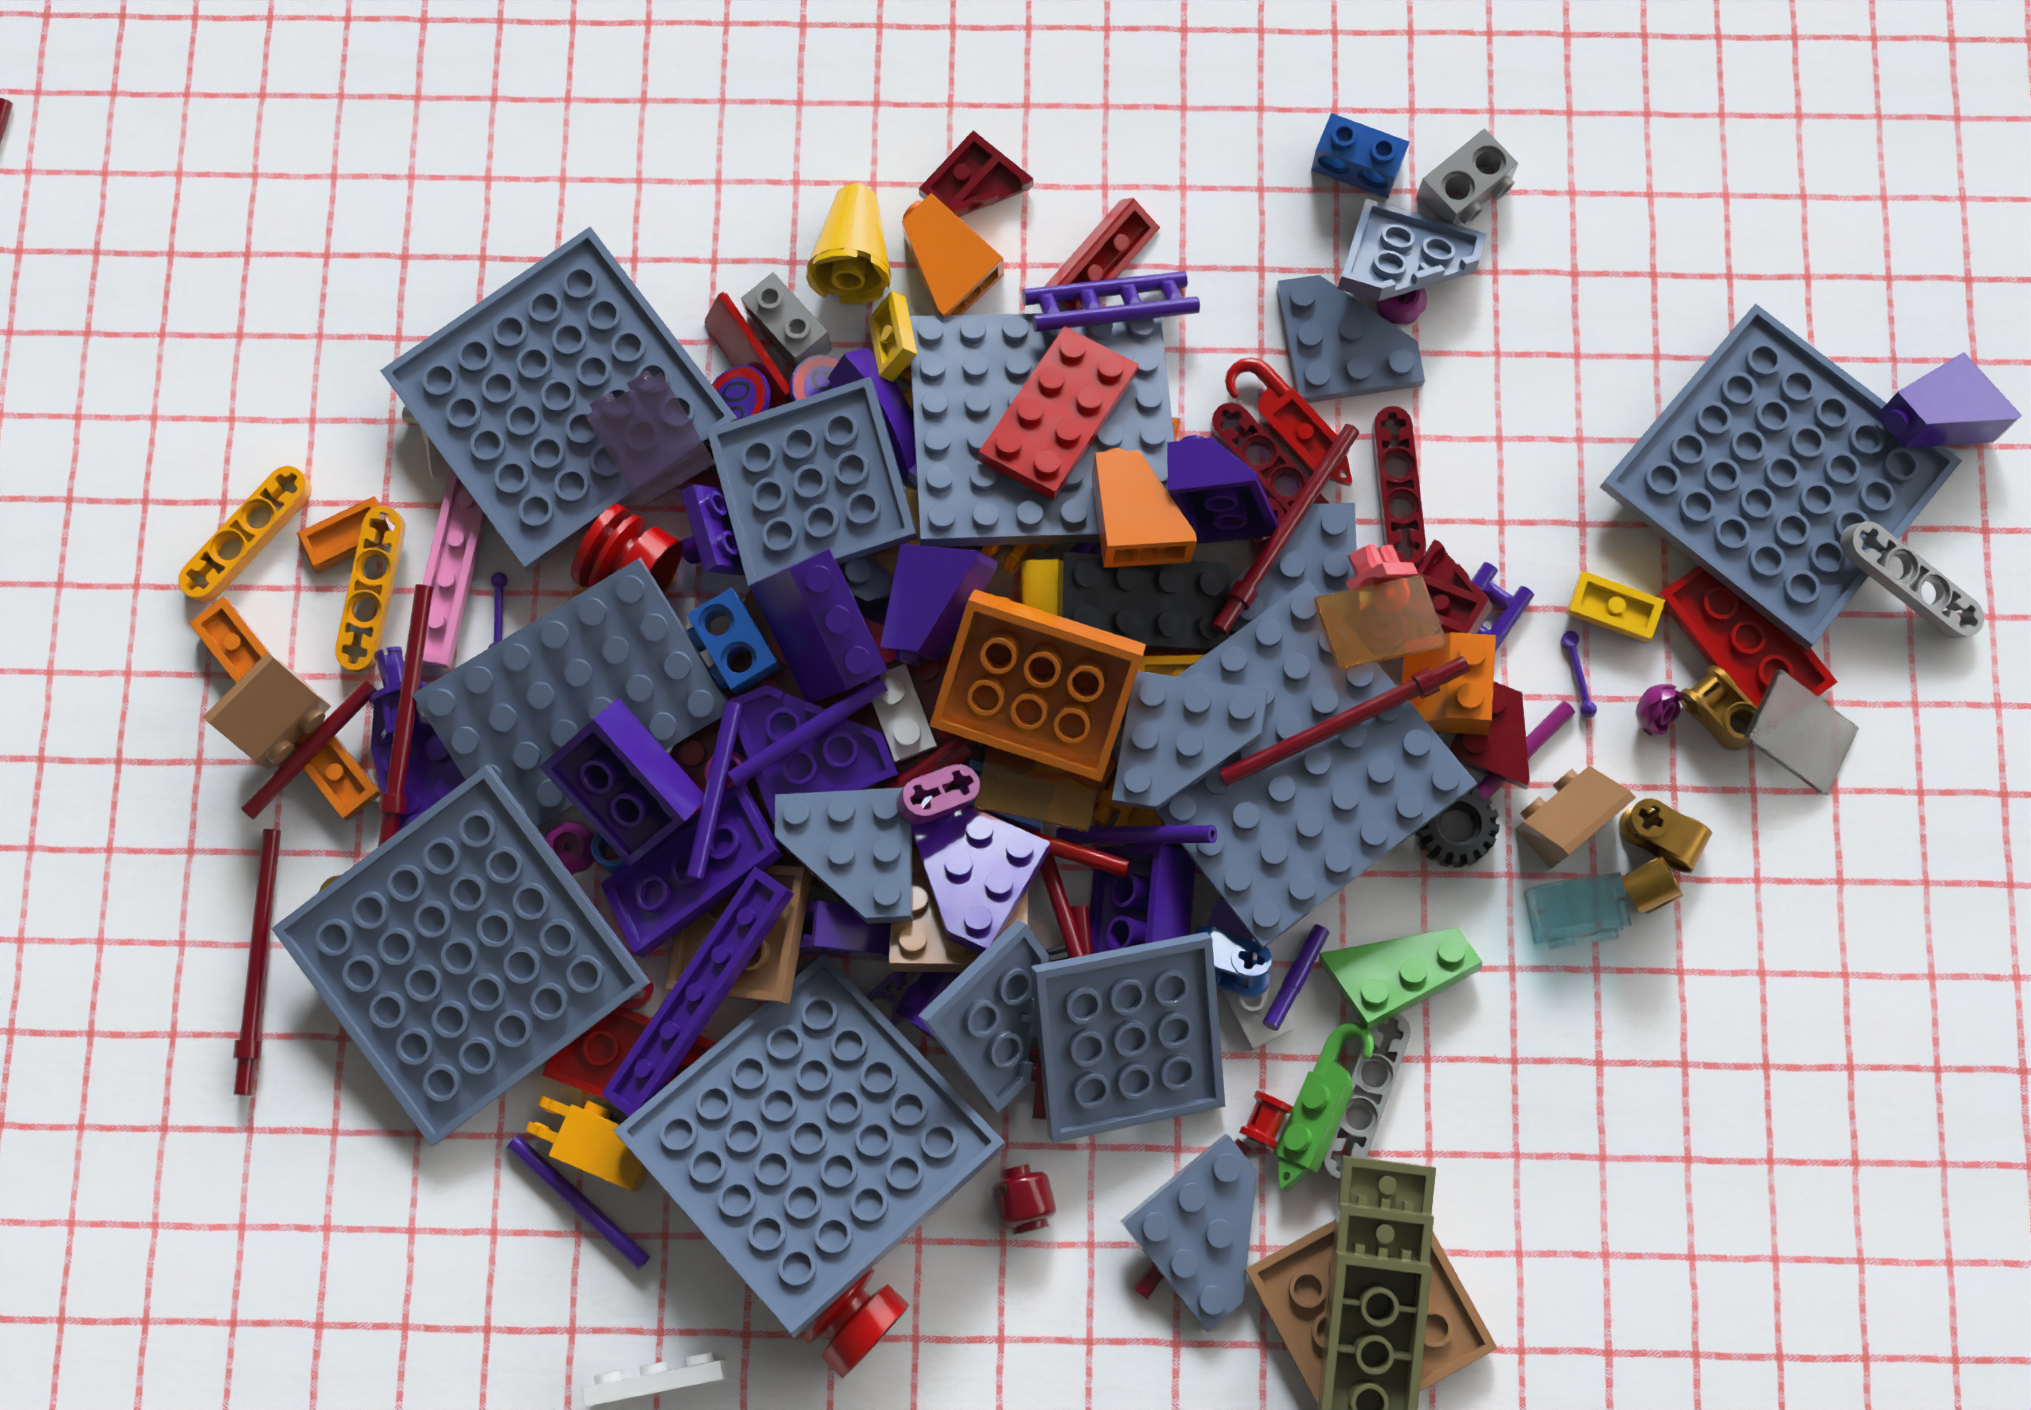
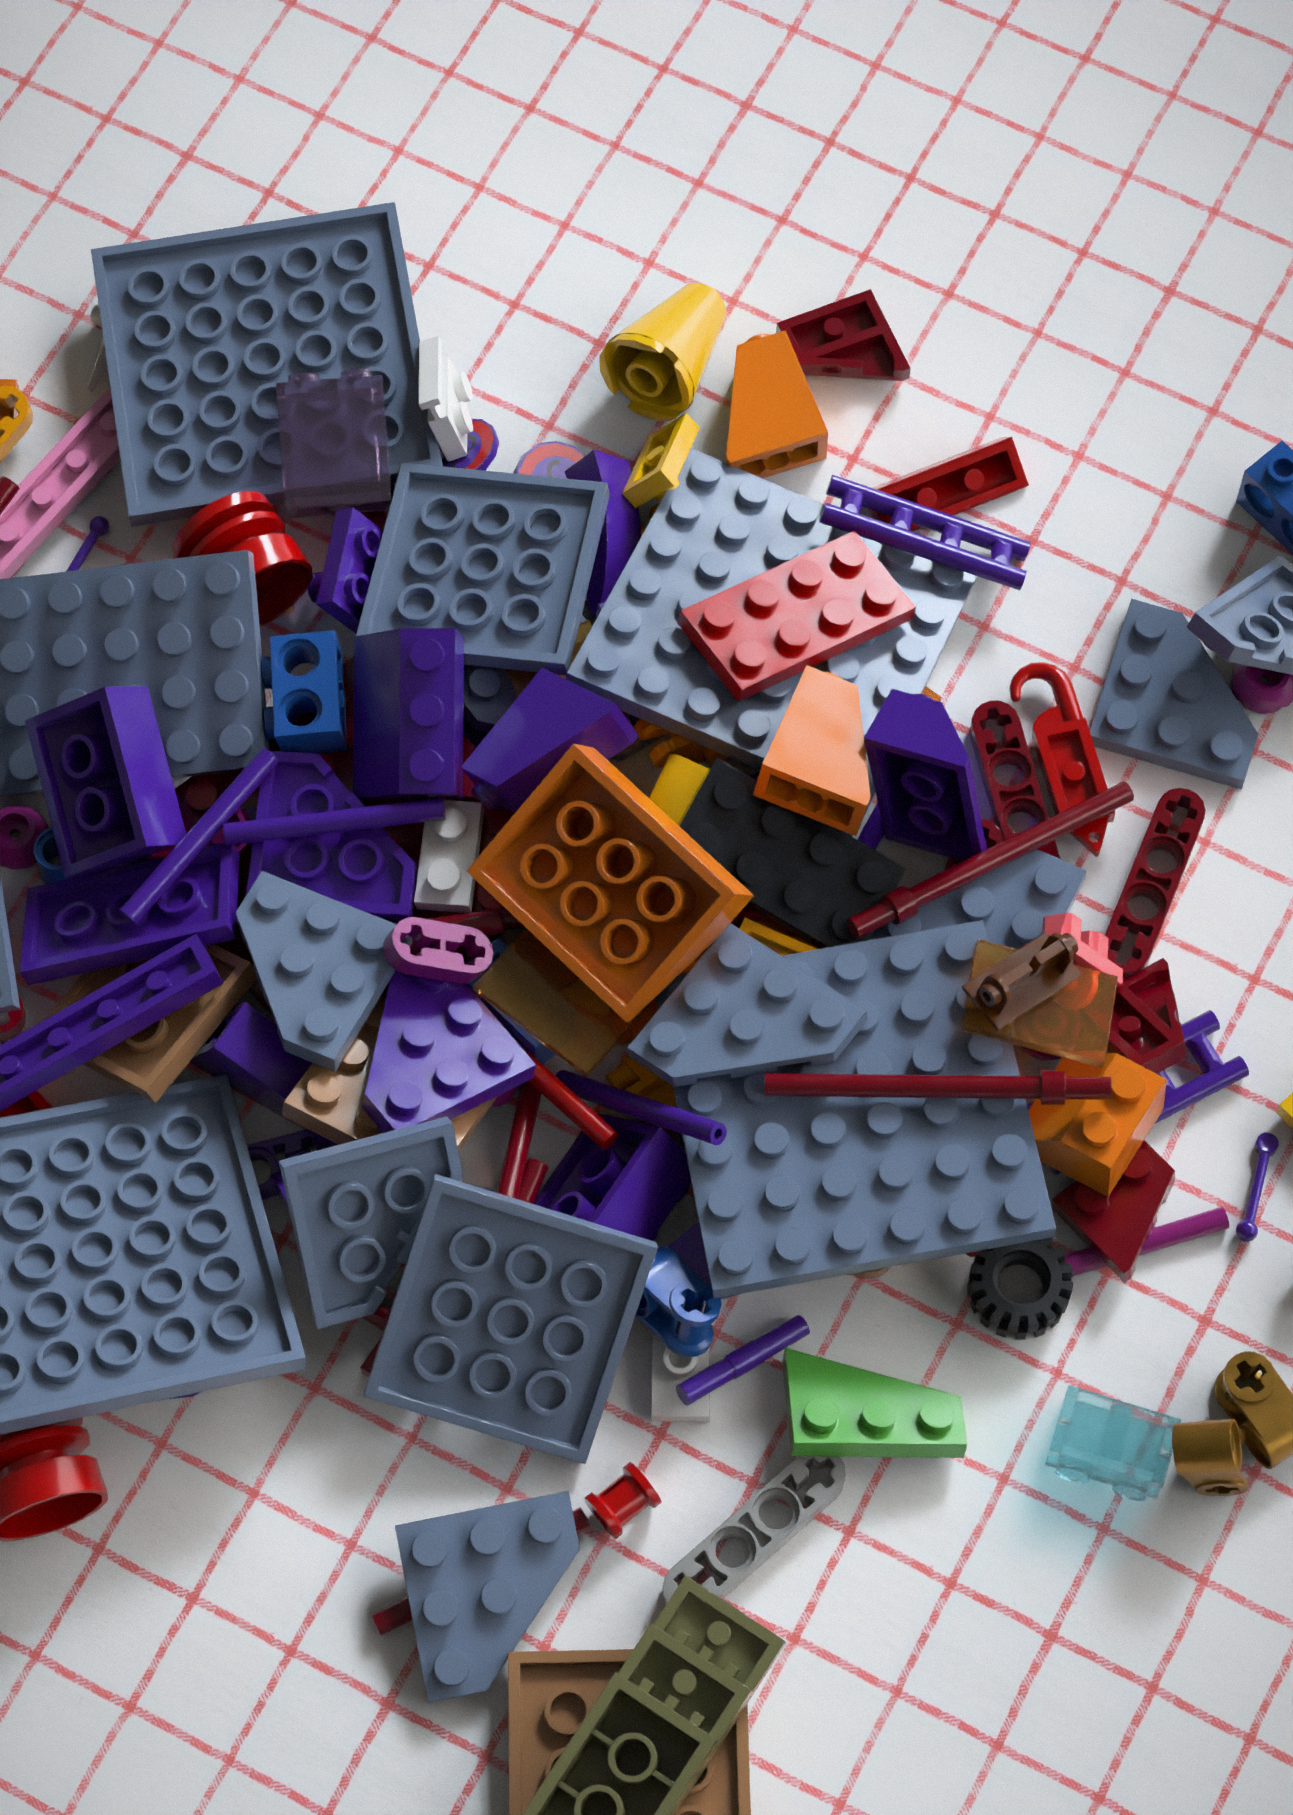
camera: 25 degrees right, 10 degrees down
red slope [704,291,792,410] -> none
light grey brick [741,272,832,369] -> none
dark red head [991,1164,1056,1235] -> none
bright green plate [1273,1022,1374,1192] -> none
medium nougat slope [1515,766,1636,869] -> none
none -> white plate [419,336,473,461]
none -> reddish brown hinge [962,932,1082,1031]

